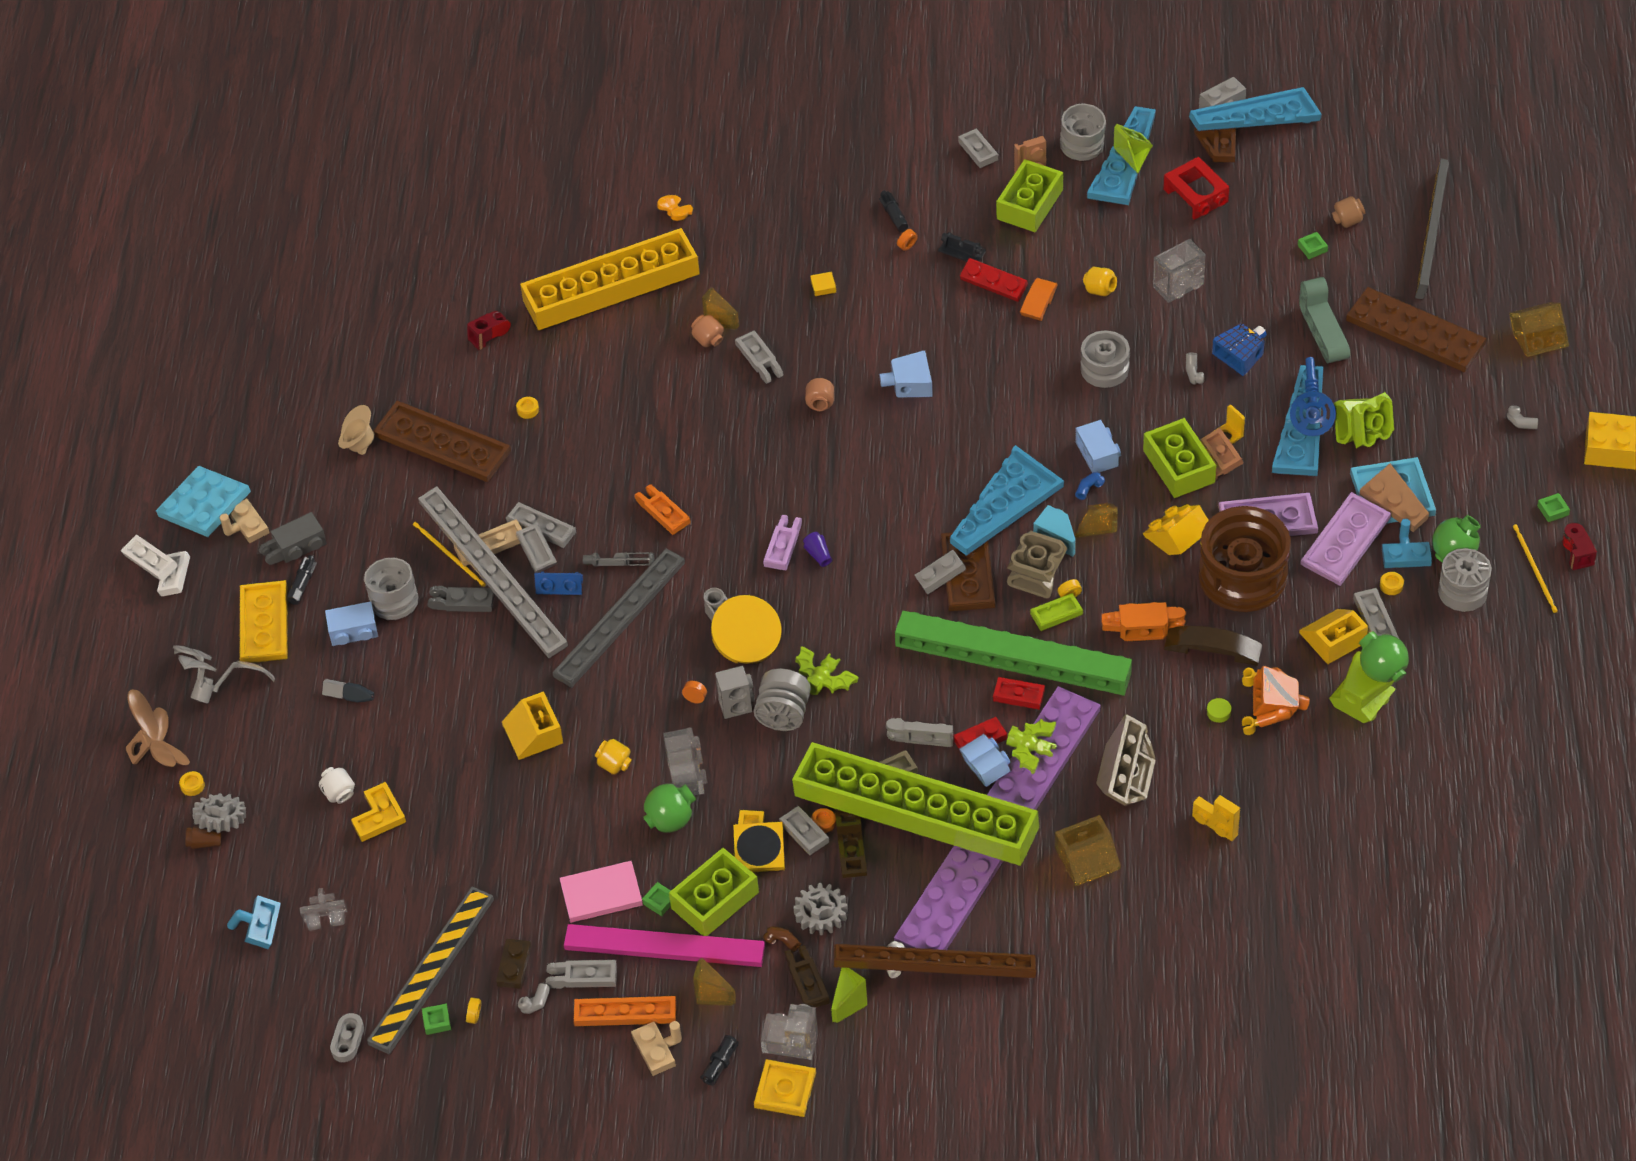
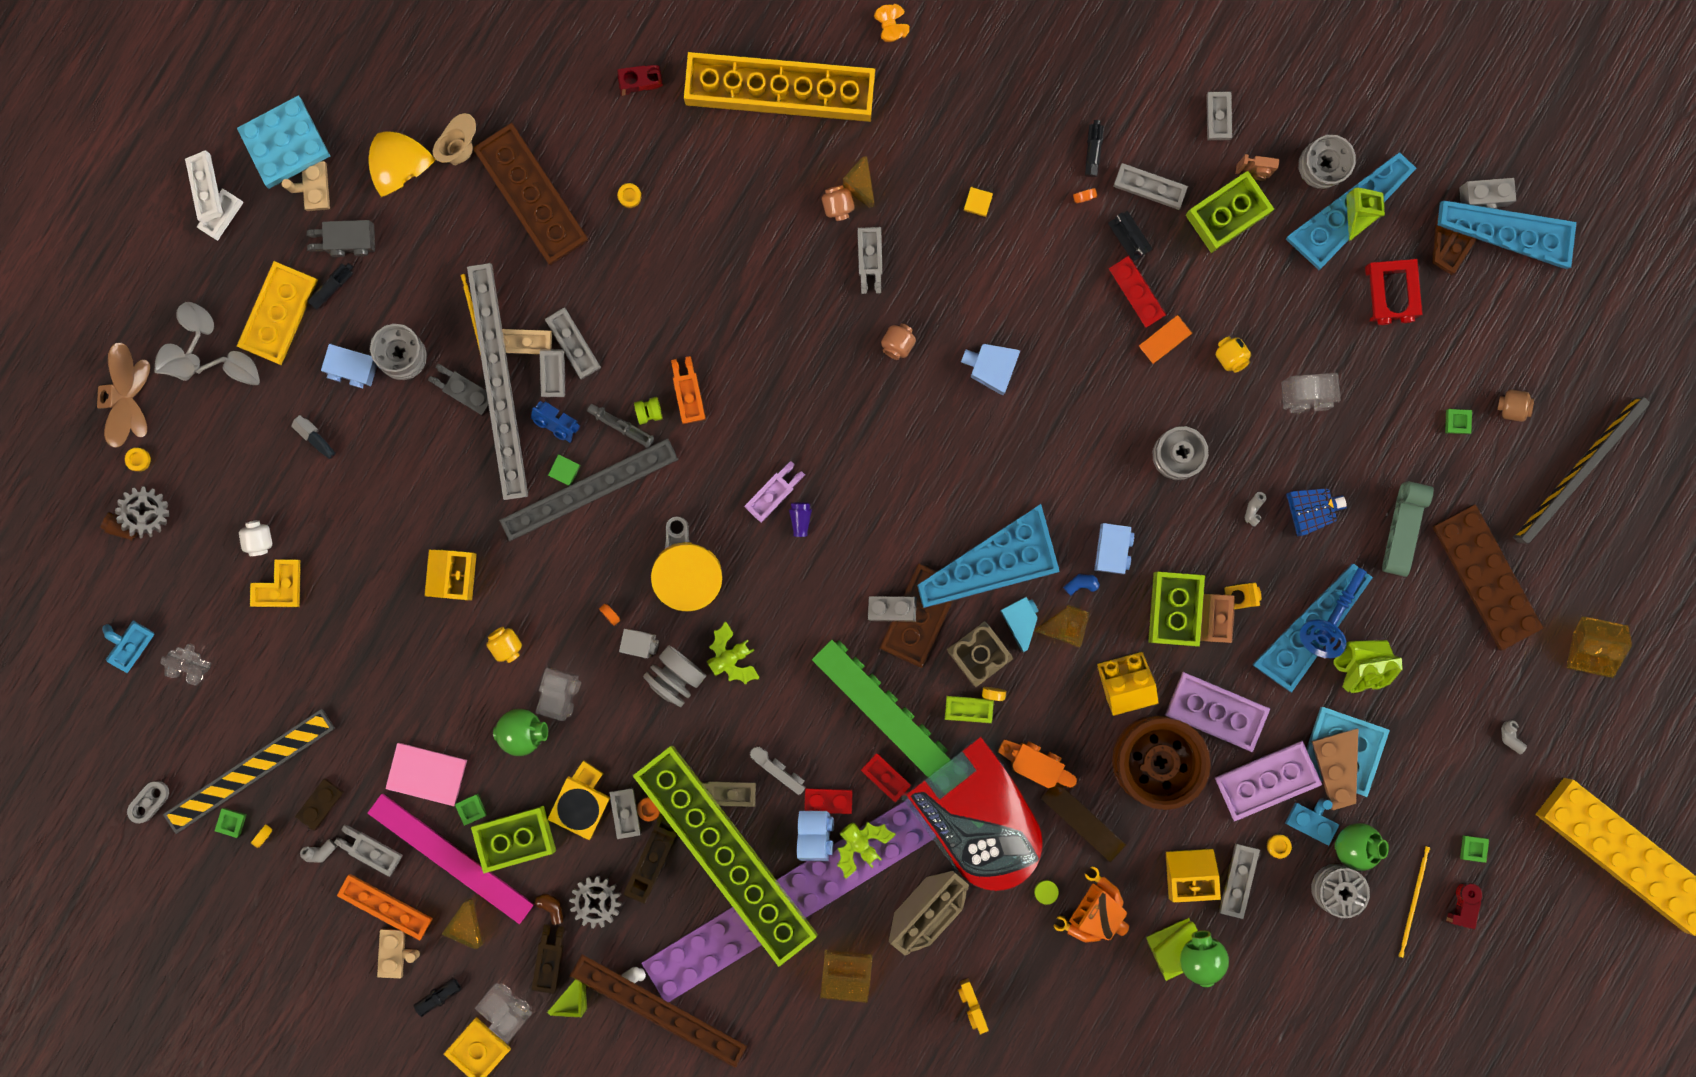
camera: 25 degrees right, 35 degrees up
none -> yellow brick [369,132,436,197]
none -> bright green tile [548,454,581,486]
none -> lime wheel [634,397,663,425]
none -> windscreen [901,737,1042,891]
none -> light grey plate [1113,163,1188,210]

